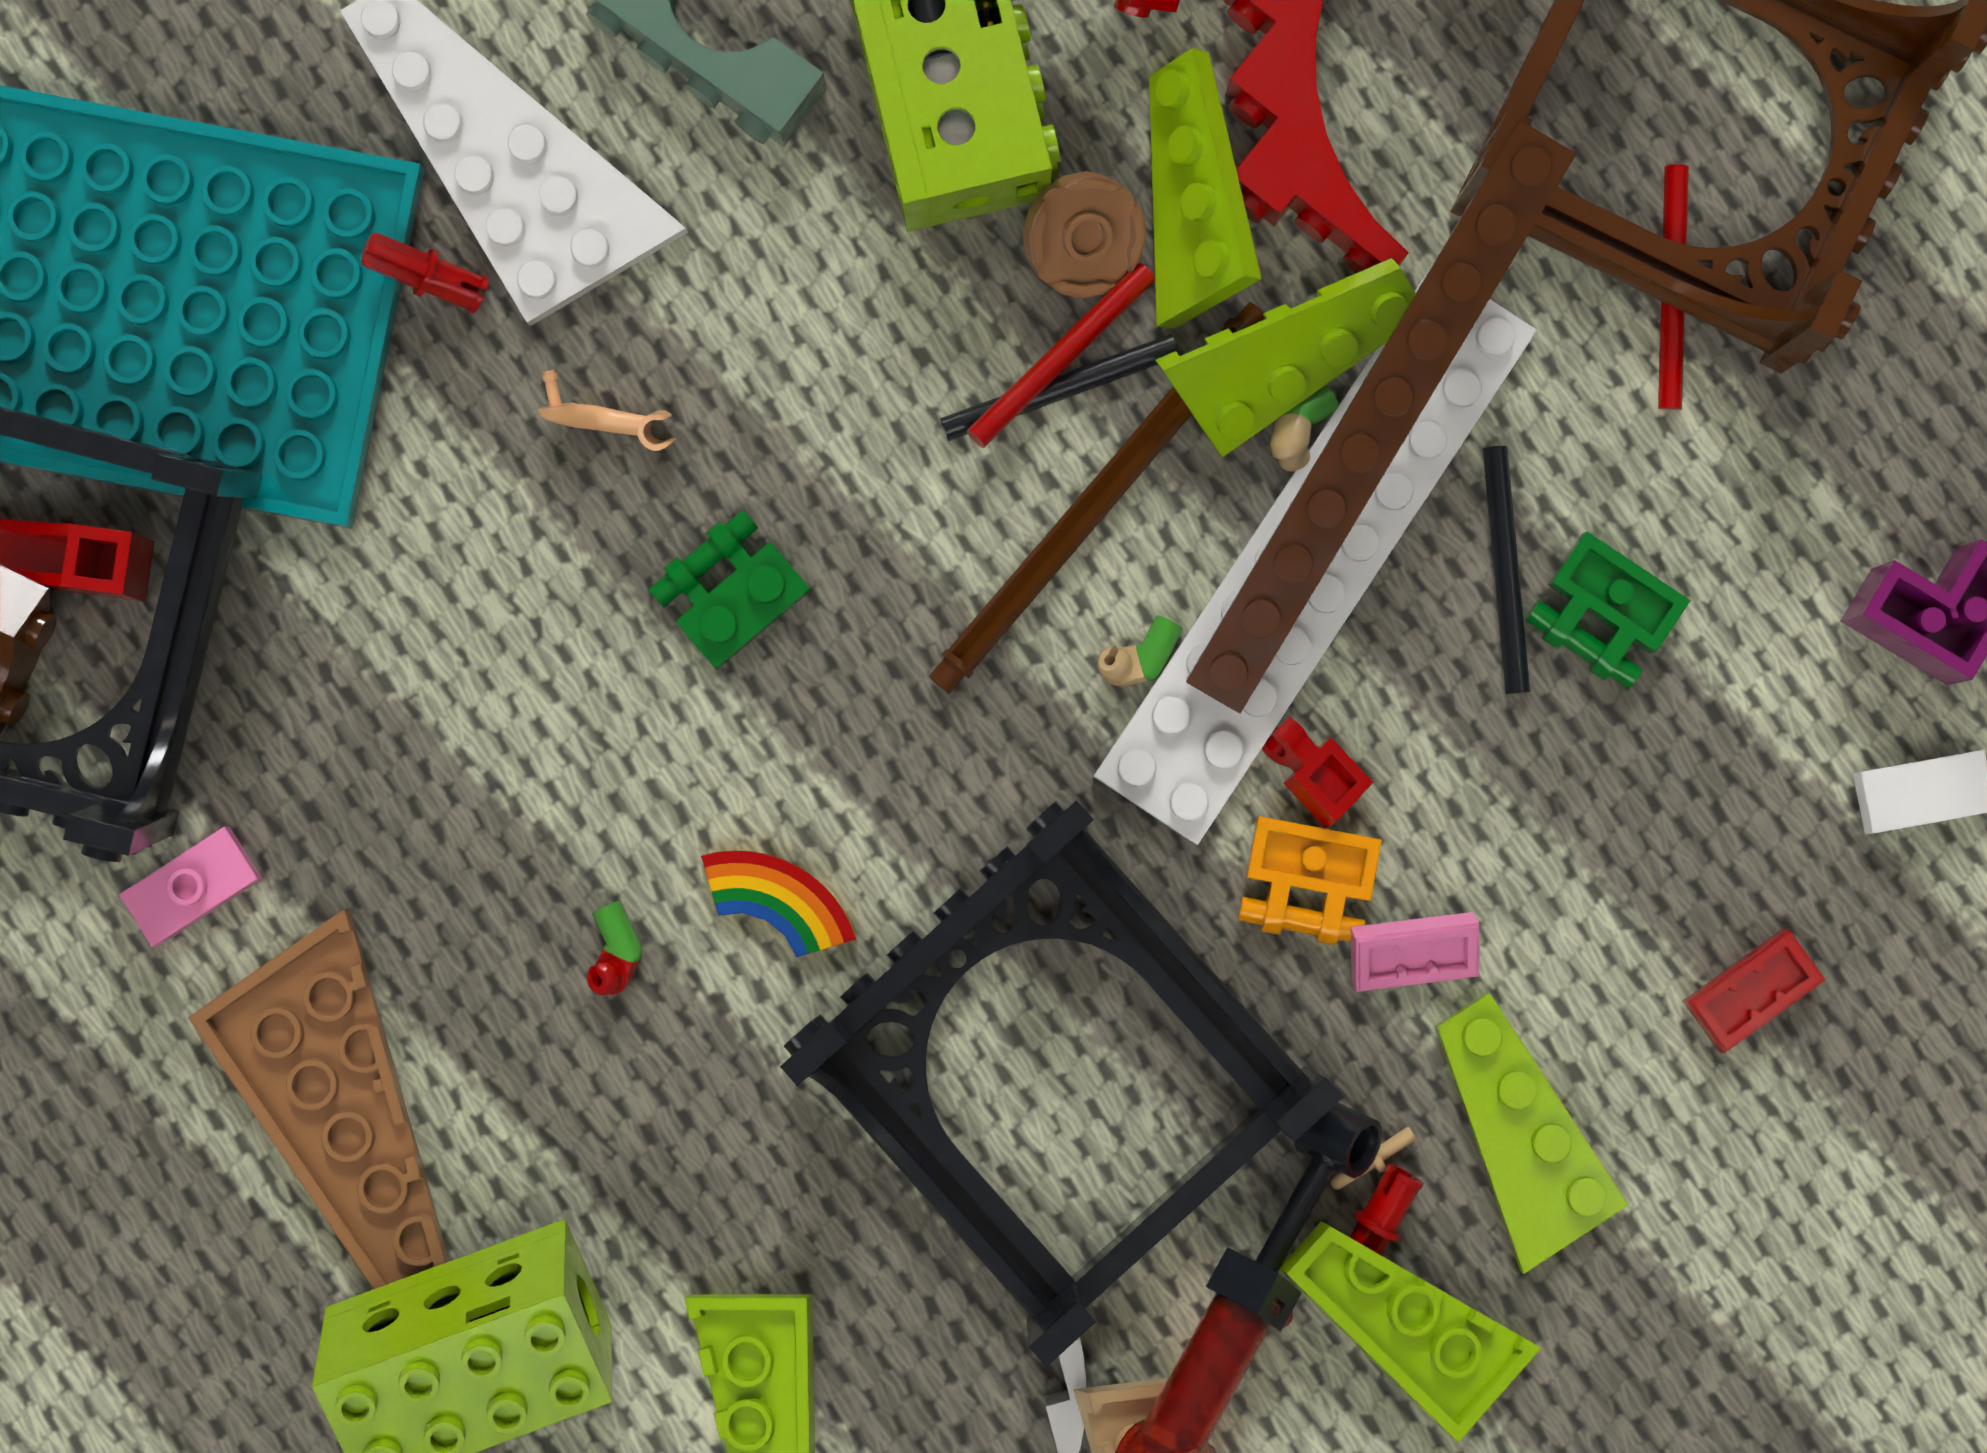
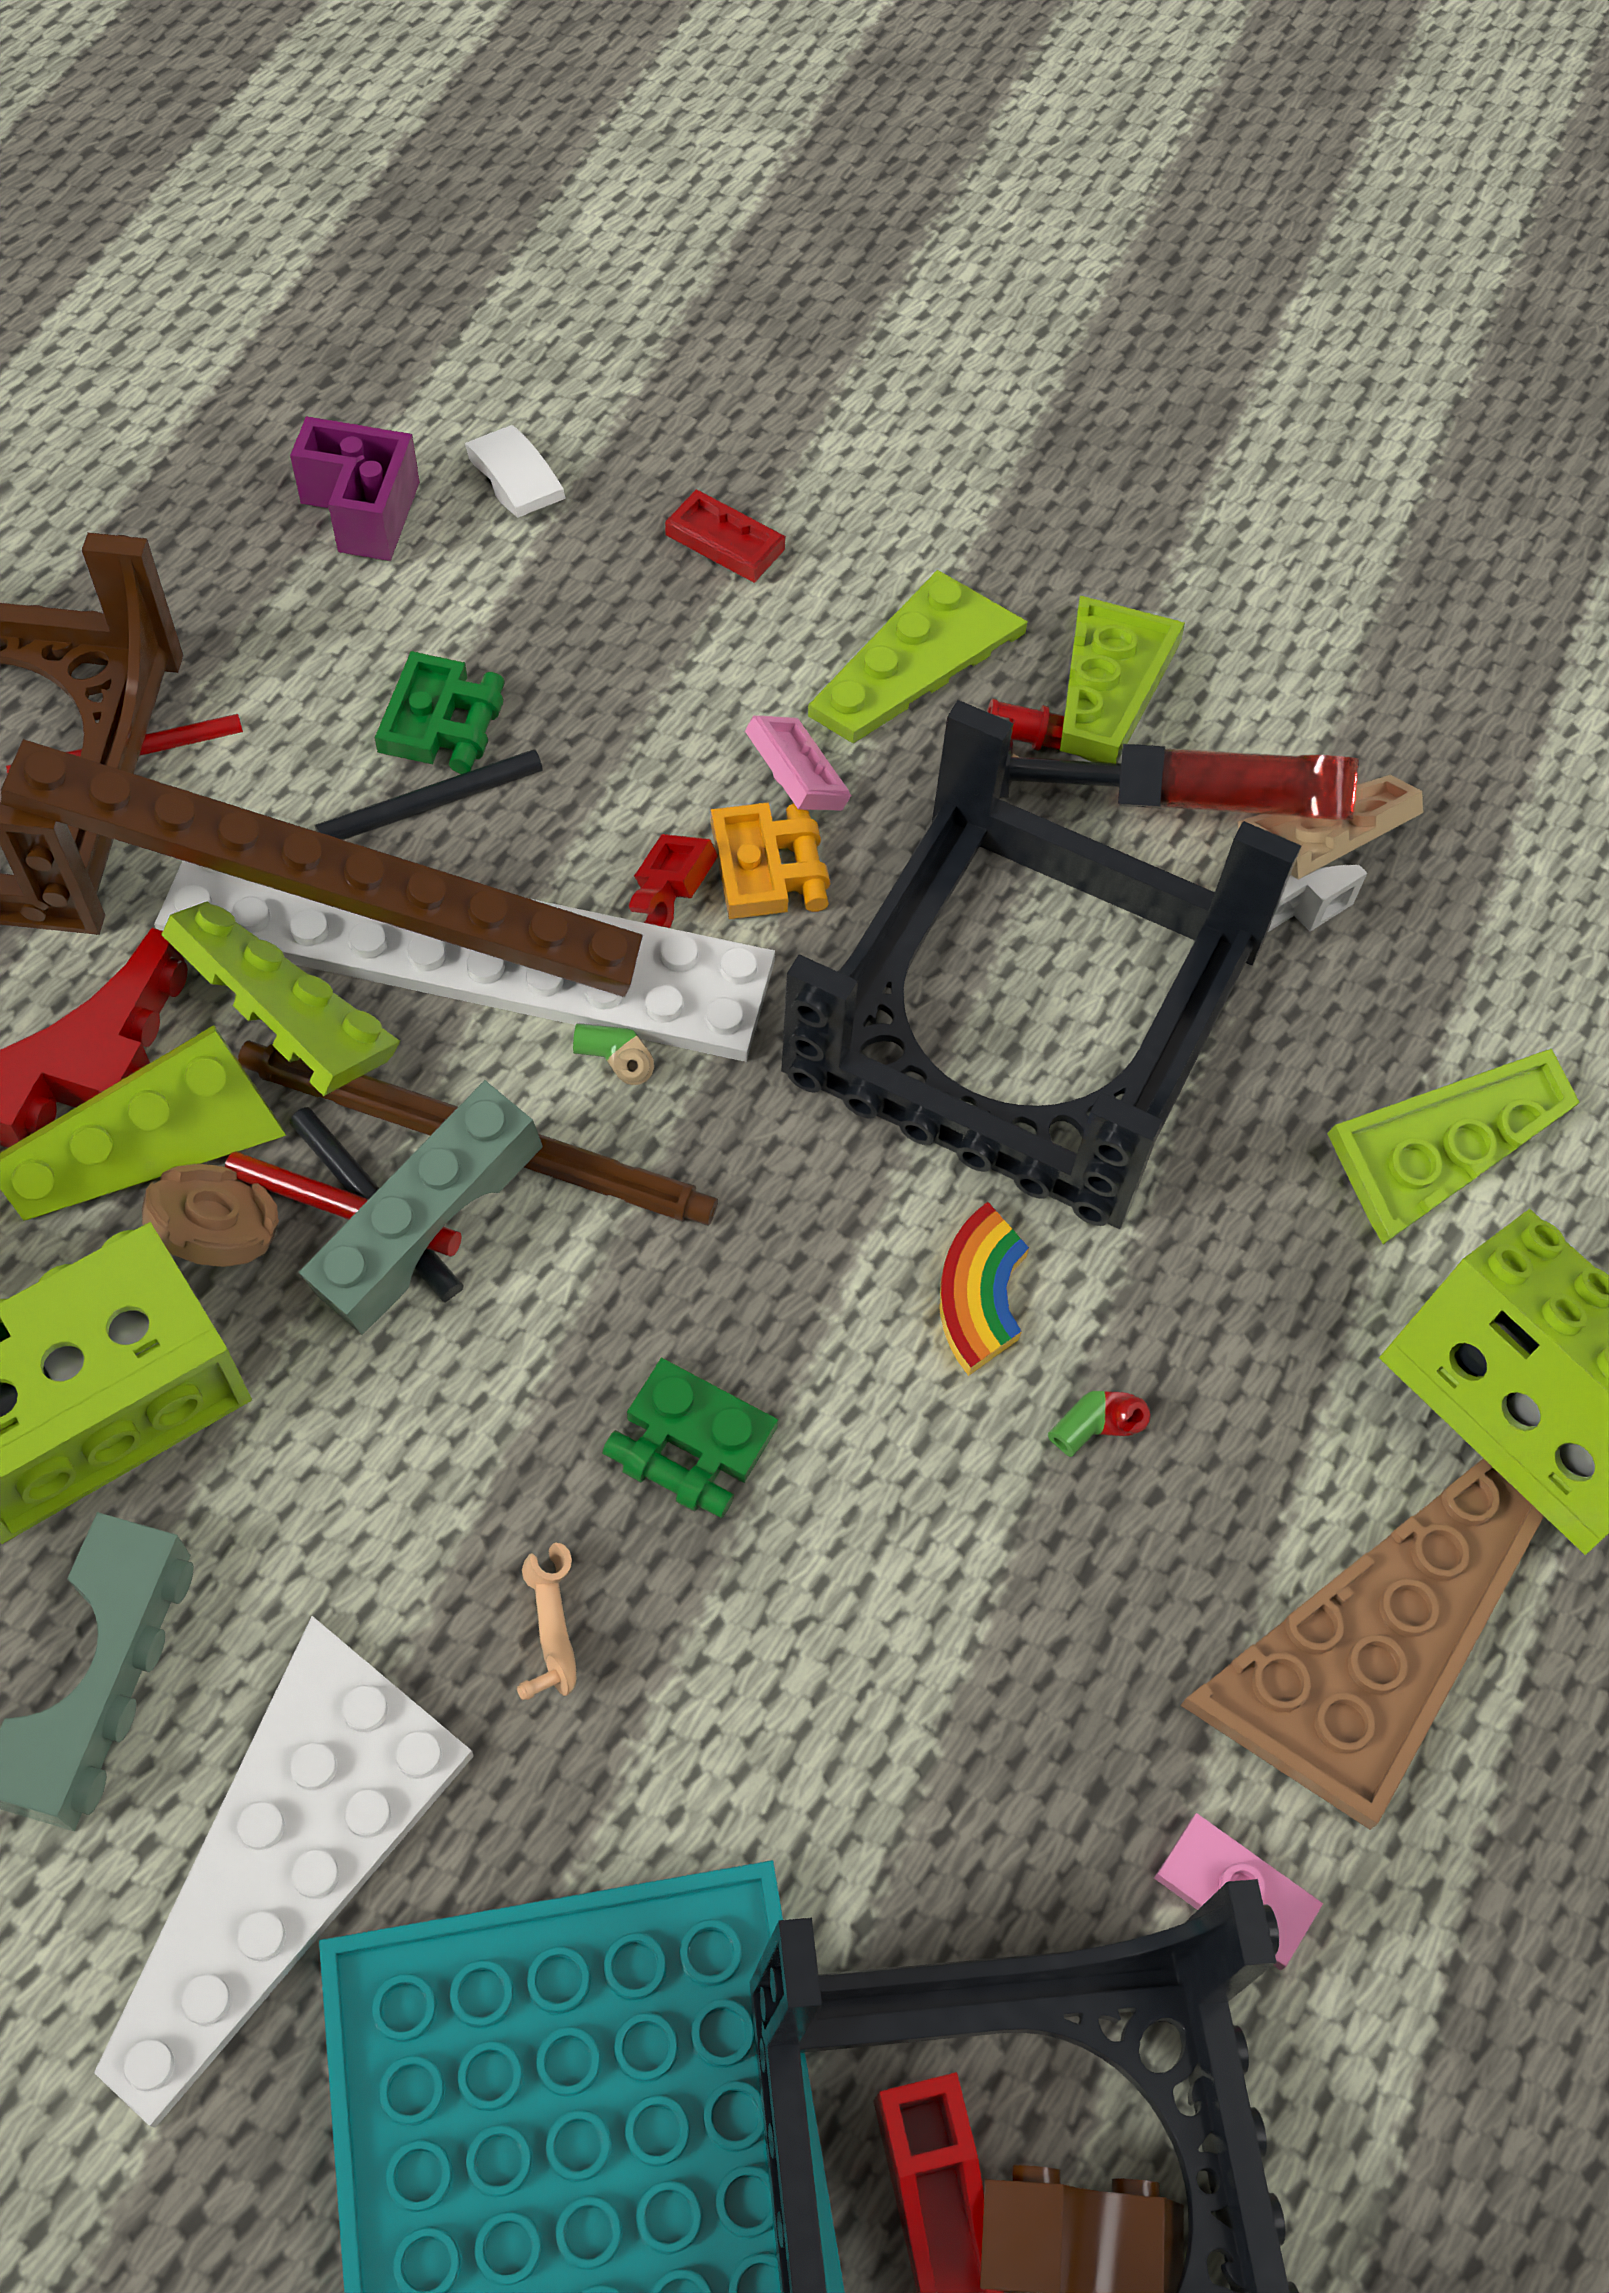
camera: 115 degrees left, 25 degrees down
red axle [361,233,489,314] -> none
tan arm [1269,385,1339,472] -> none
none -> sand green arch [298,1080,543,1335]

